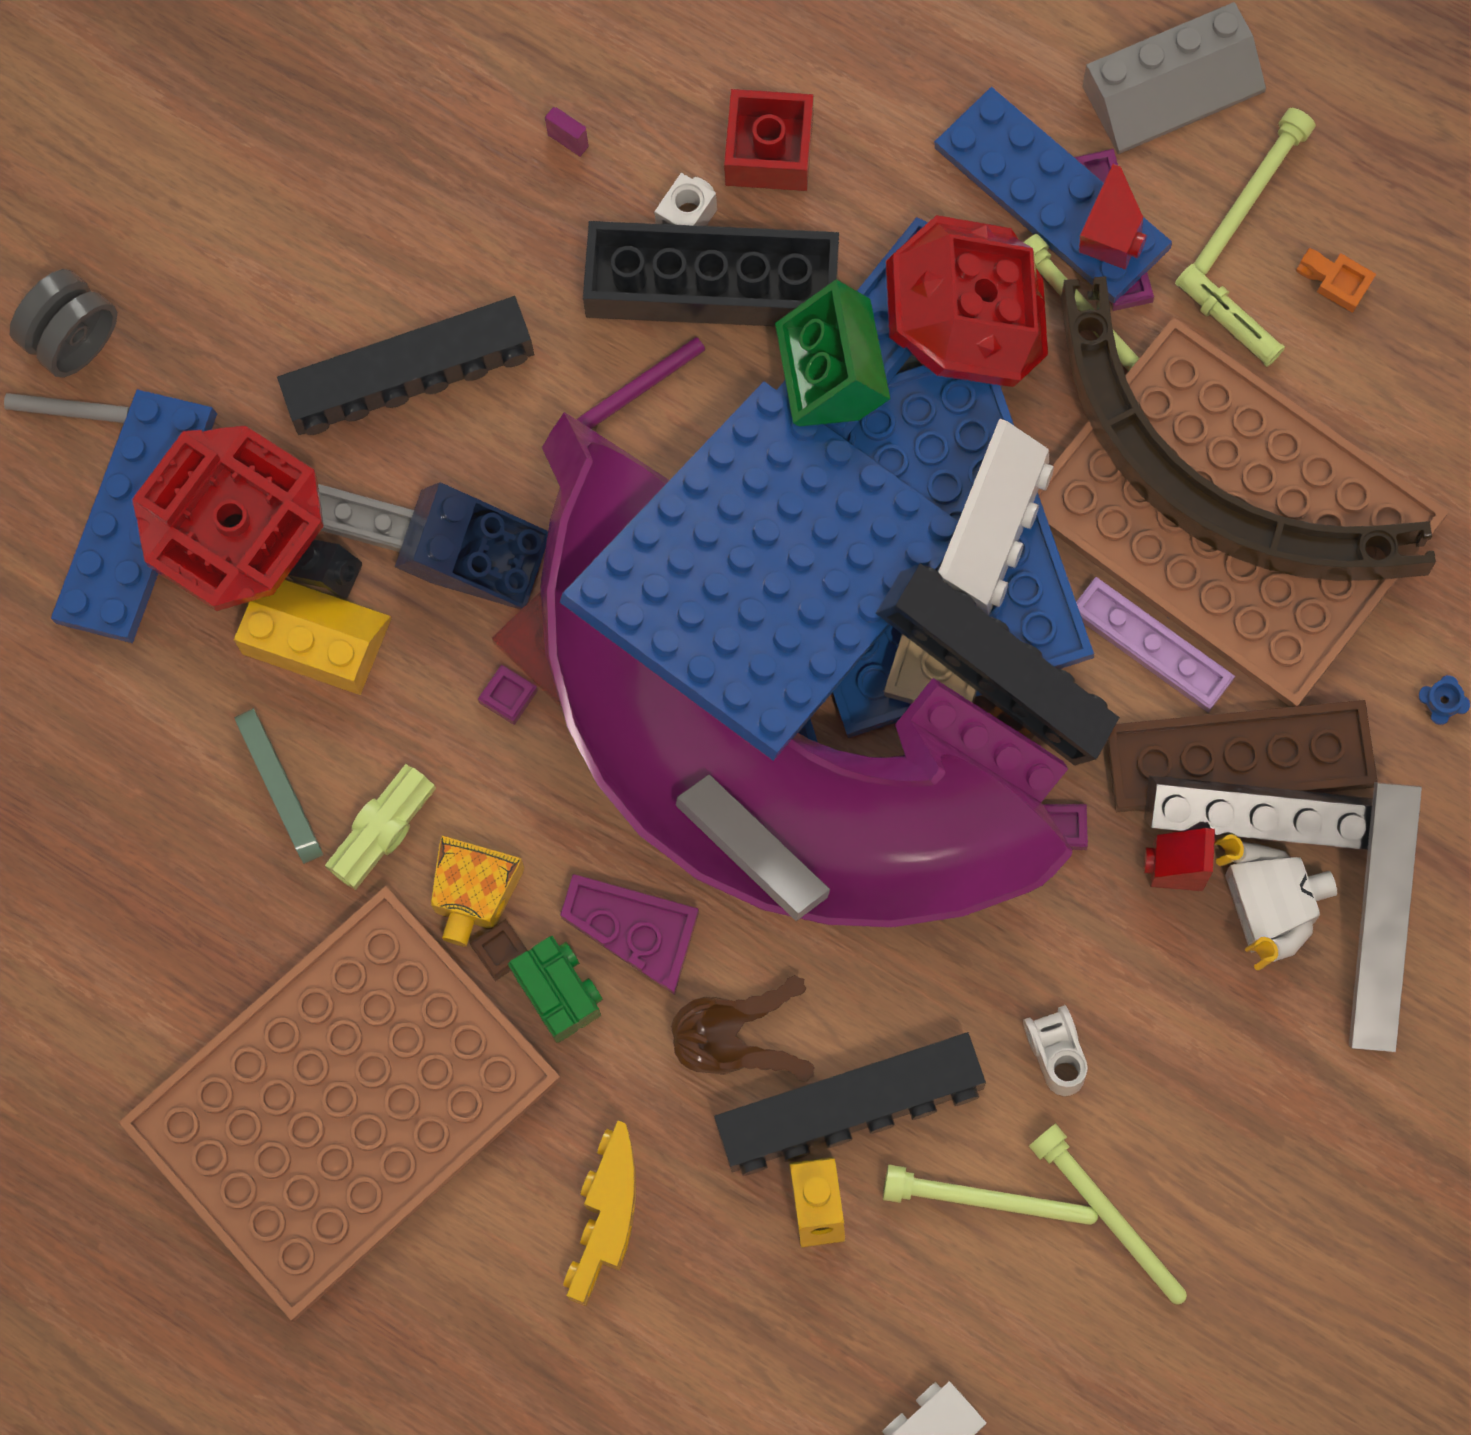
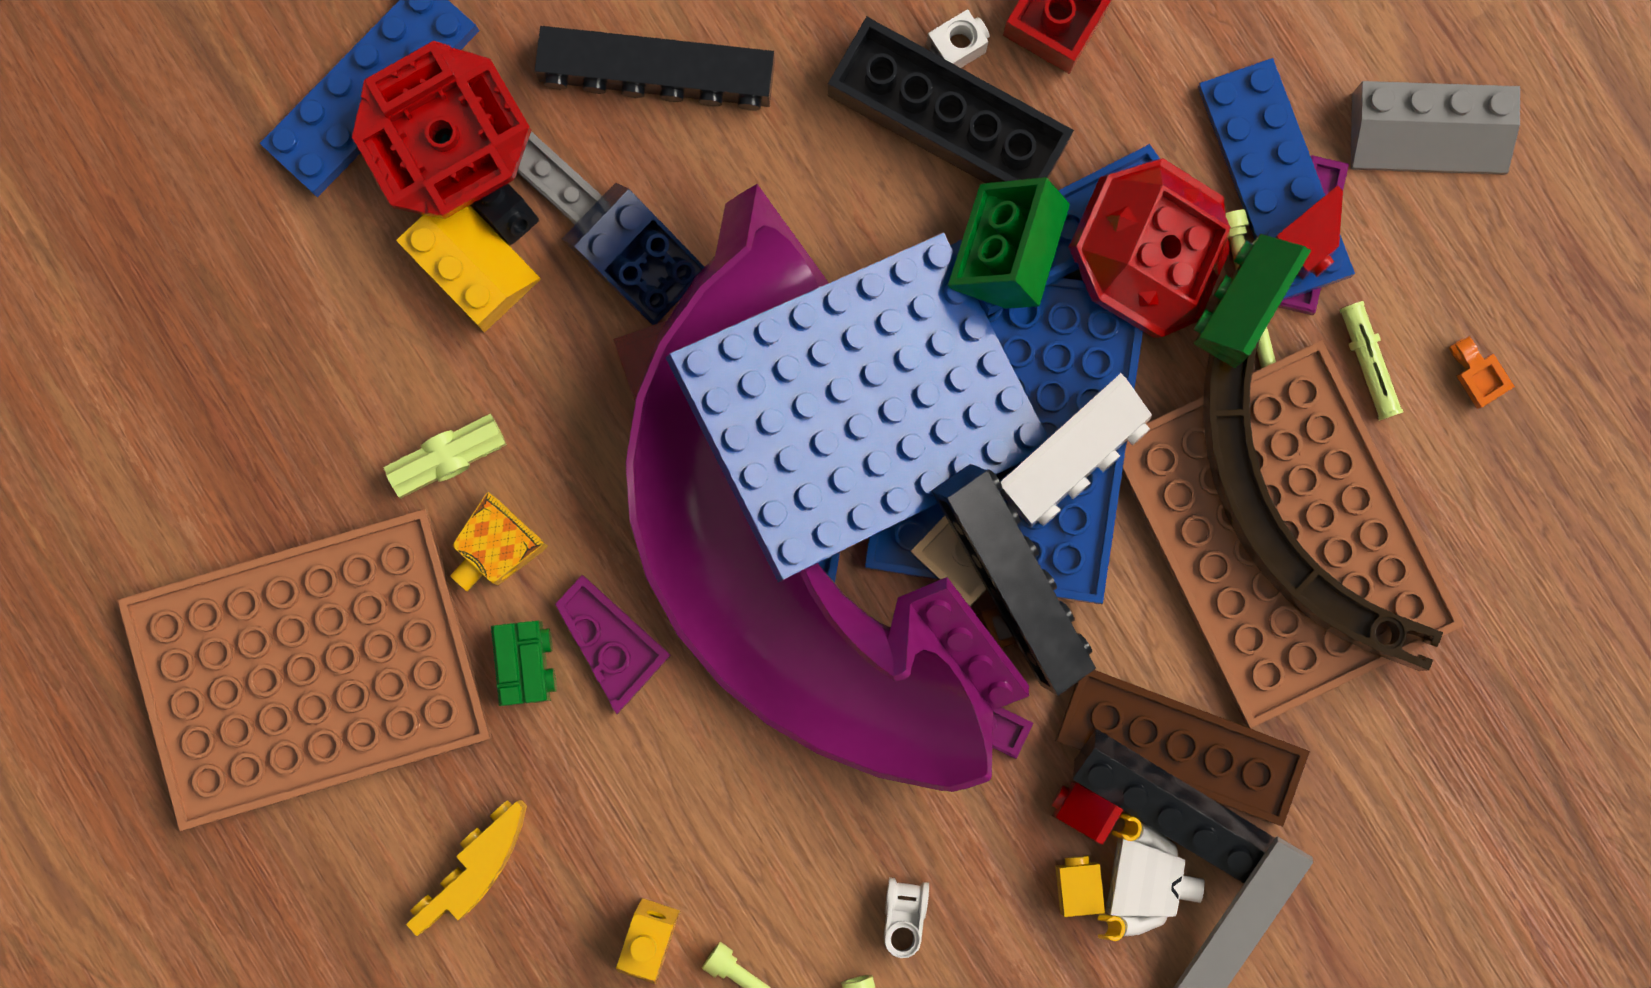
camera: 20 degrees right, 10 degrees up
sand green beam [234,708,324,864] -> none
reddish brown tile [470,919,528,982] -> none
magenta tile [478,664,538,725] -> none
magenta bar [576,337,705,429] -> none
reddish brown hair [671,975,815,1082] -> none
light grey tile [676,775,830,921] -> none
black brick [714,1032,986,1176] -> none
lavender tile [1076,577,1235,713] -> none
yellowish green piece [1194,108,1316,275] -> none
blue plate [1418,675,1470,725] -> none
none -> yellow brick [1055,855,1105,917]
none -> green slope [1193,234,1311,368]

